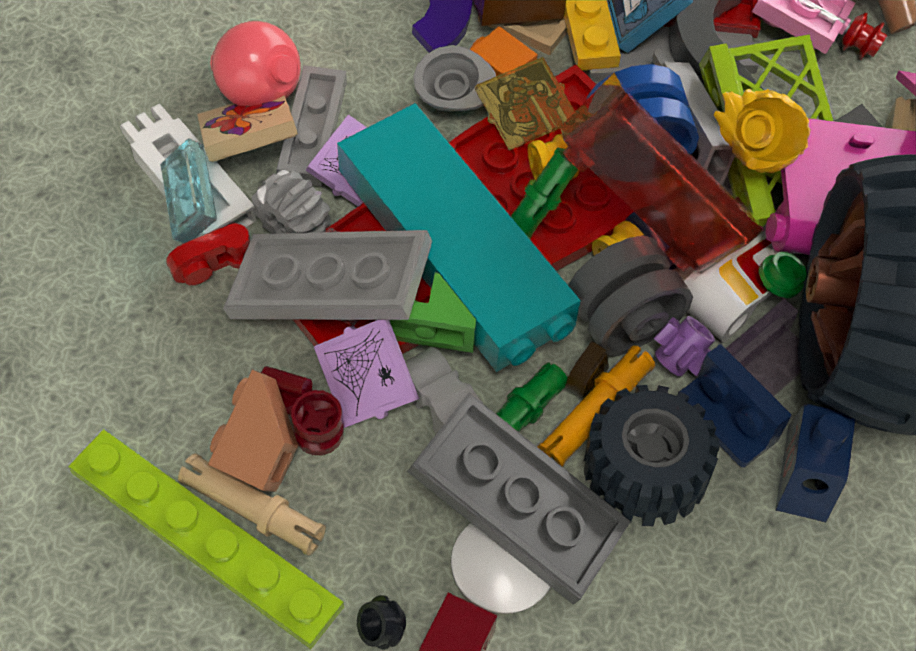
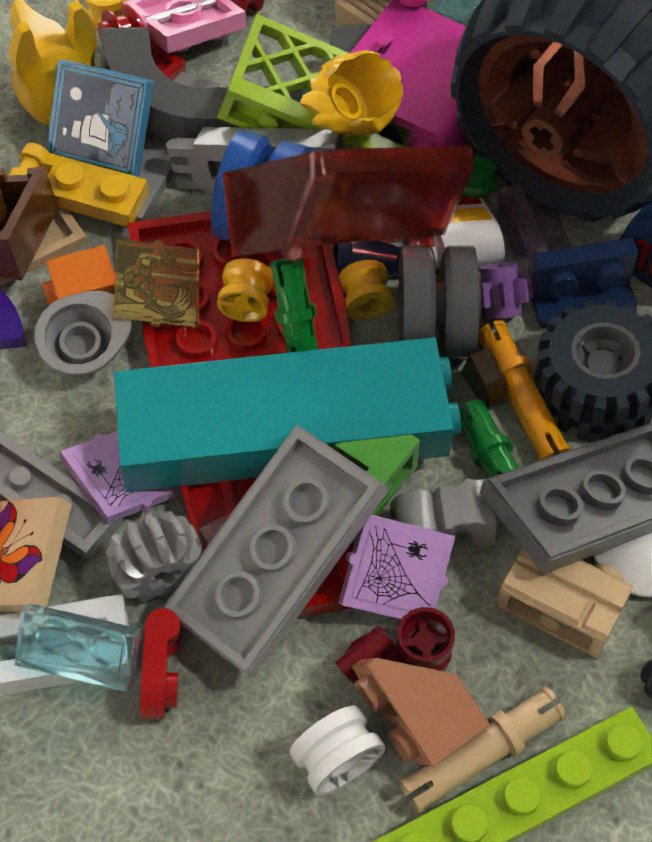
camera: 60 degrees left, 0 degrees up
none -> white wheel [290,705,385,796]
none -> tan brick [496,548,634,659]

